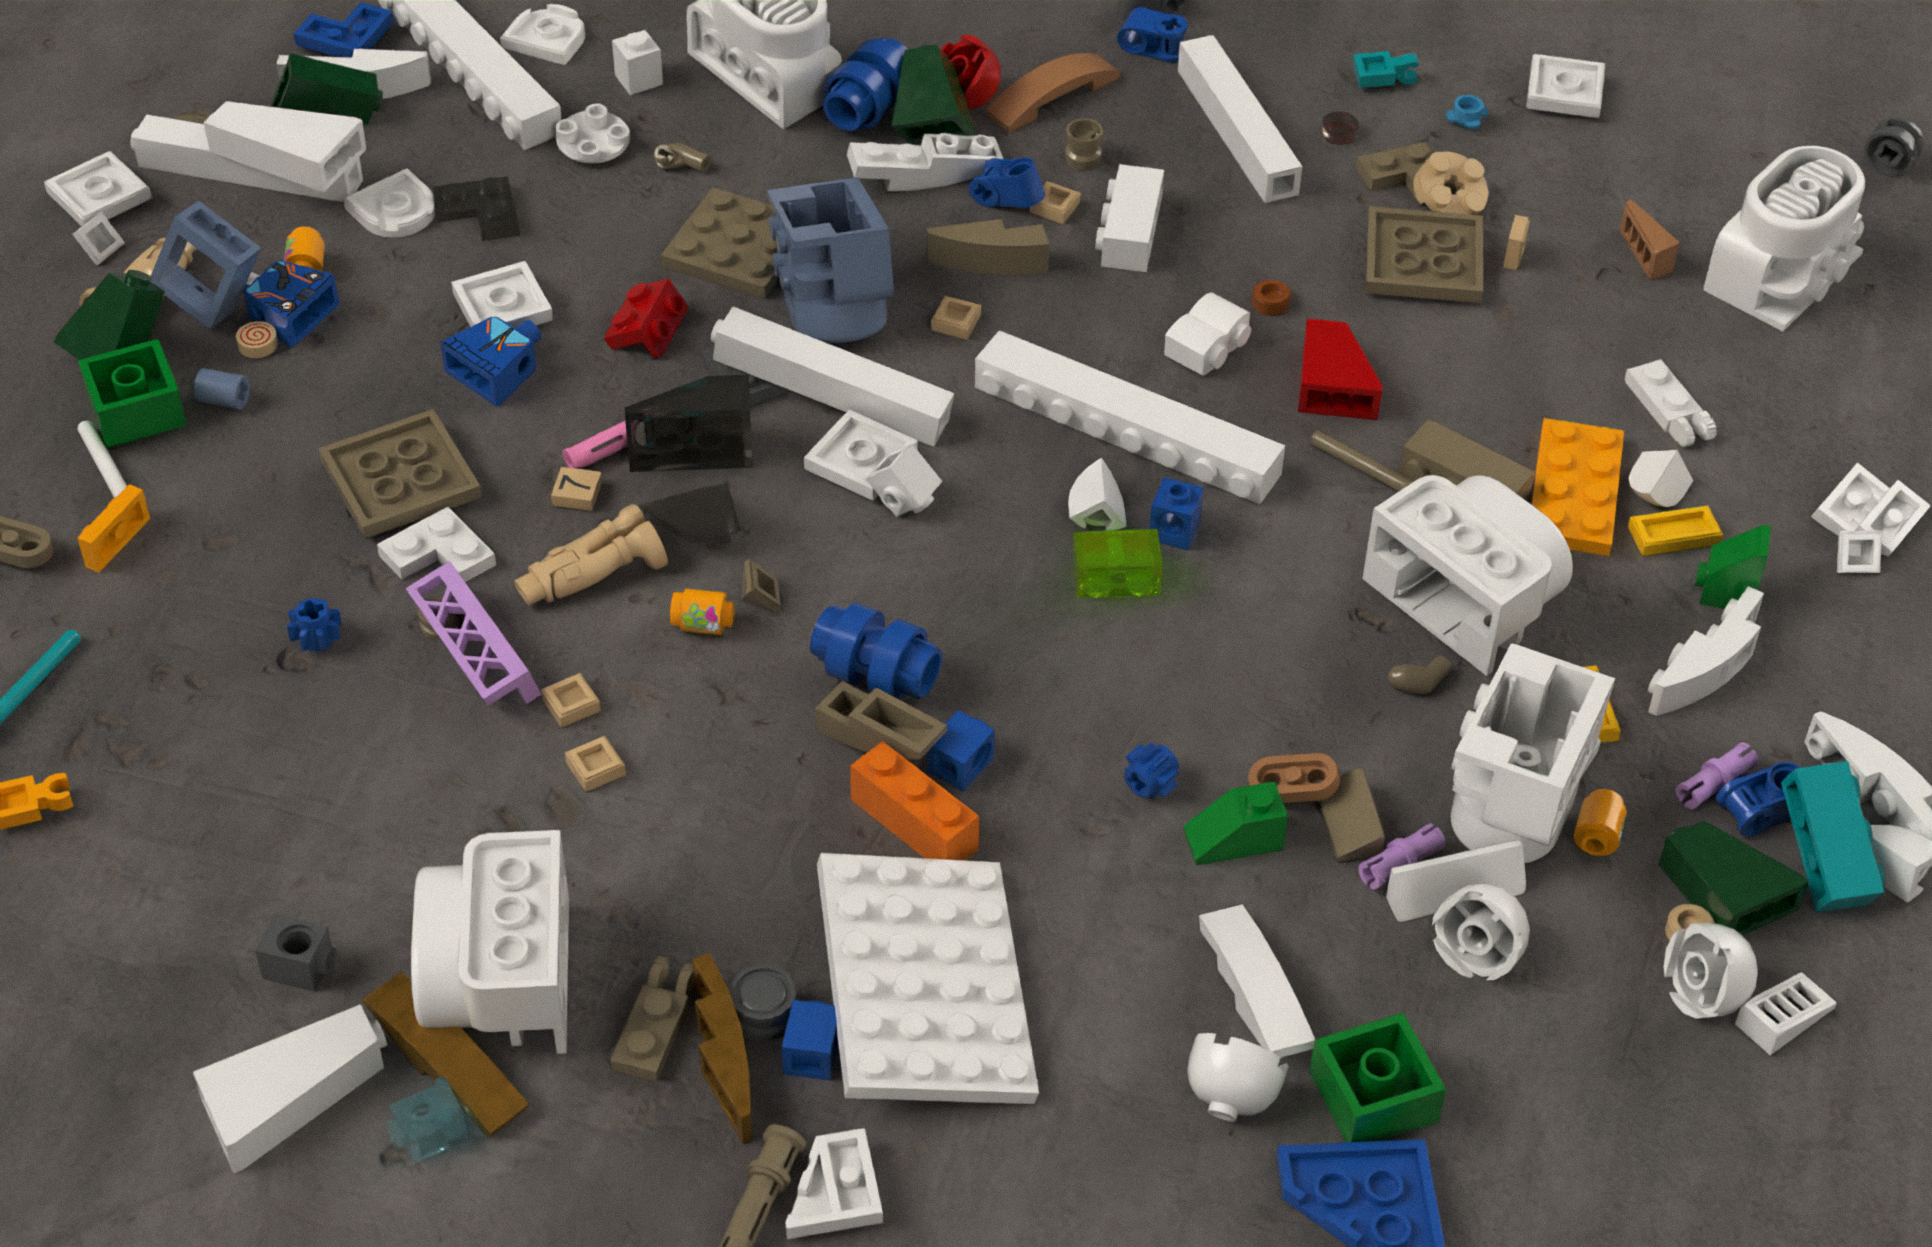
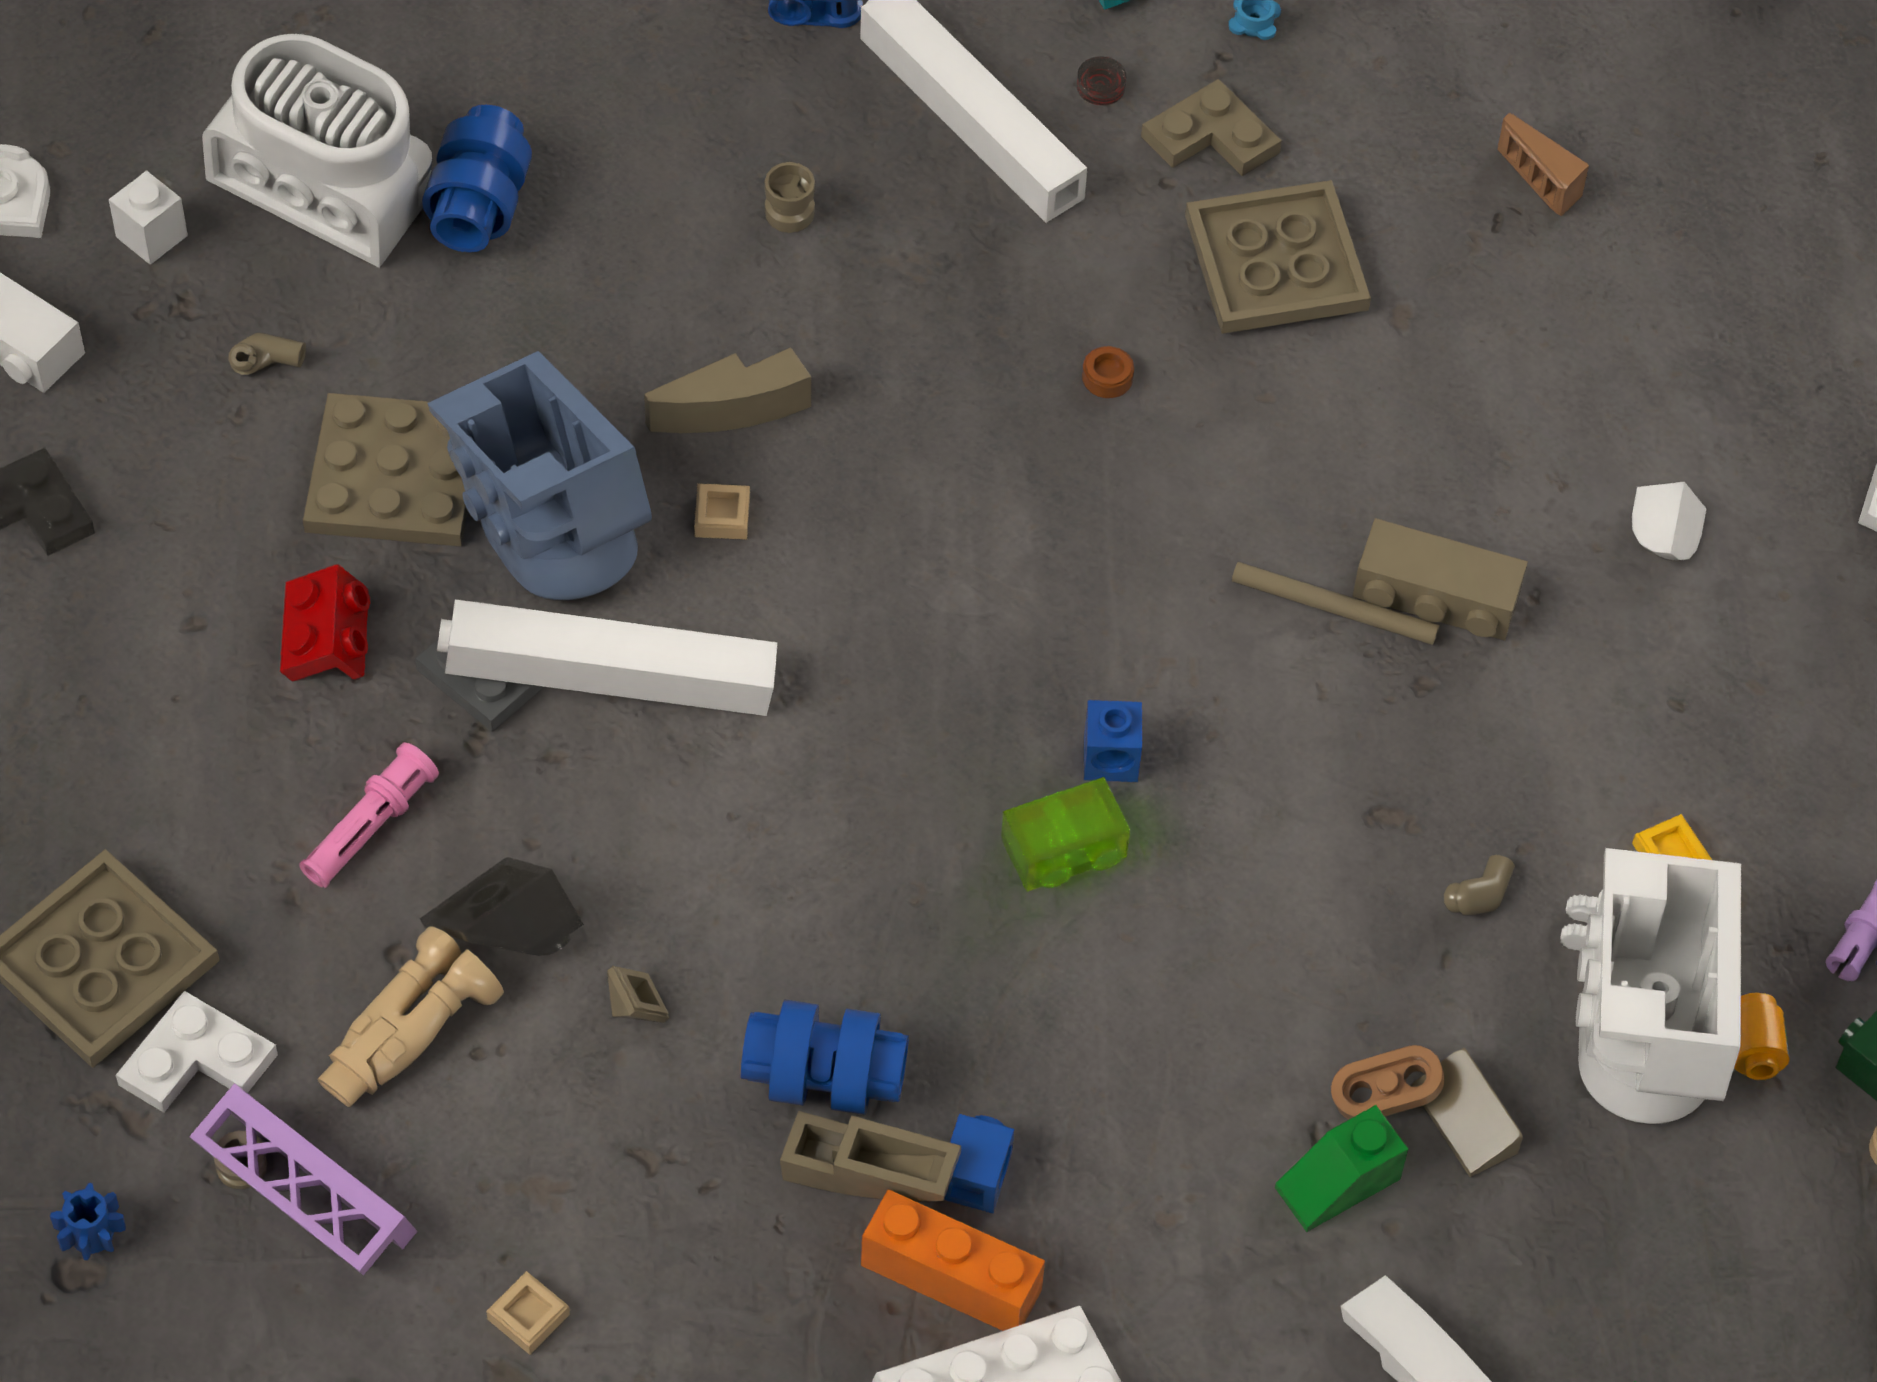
camera: 20 degrees left, 10 degrees up
blue torso [441,317,541,407] -> none
white plate [451,261,553,328] -> none
tan tile [541,673,601,728] -> none
tan tile [551,467,602,511] -> none
white dish [556,104,630,163] -> none
clear smoke slope [625,374,753,472] -> none
light orange brick [670,589,735,635] -> none
white plate [804,409,918,501] -> none
white slope [847,133,1003,191] -> none
white brick [866,444,942,516] -> none
dark green slope [892,45,975,145] -> none
red cylinder [941,35,1002,111] -> none
blue piece [969,157,1045,208] -> none
white brick [975,330,1285,505] -> none
medium nougat slope [986,53,1121,133] -> none
tan tile [1030,181,1080,224] -> none
white brick [1068,458,1127,531] -> none
white brick [1095,164,1164,272] -> none
blue gear [1124,743,1179,799] -> none
white brick [1164,292,1251,376] -> none
red slope [1298,318,1383,420] -> none
lavender pin [1358,823,1446,889] -> none
white brick [1362,475,1573,676] -> none
white slope [1386,840,1526,922] -> none
tan plate [1414,152,1488,215] -> none
white cylinder [1432,884,1530,980] -> none
tan tile [1503,215,1530,270] -> none
light orange plate [1531,418,1624,556] -> none
white hinge [1625,359,1717,447] -> none
yellow tile [1628,505,1723,556] -> none
white slope [1648,586,1764,716] -> none
green slope [1694,525,1772,609] -> none
white brick [1703,146,1865,331] -> none

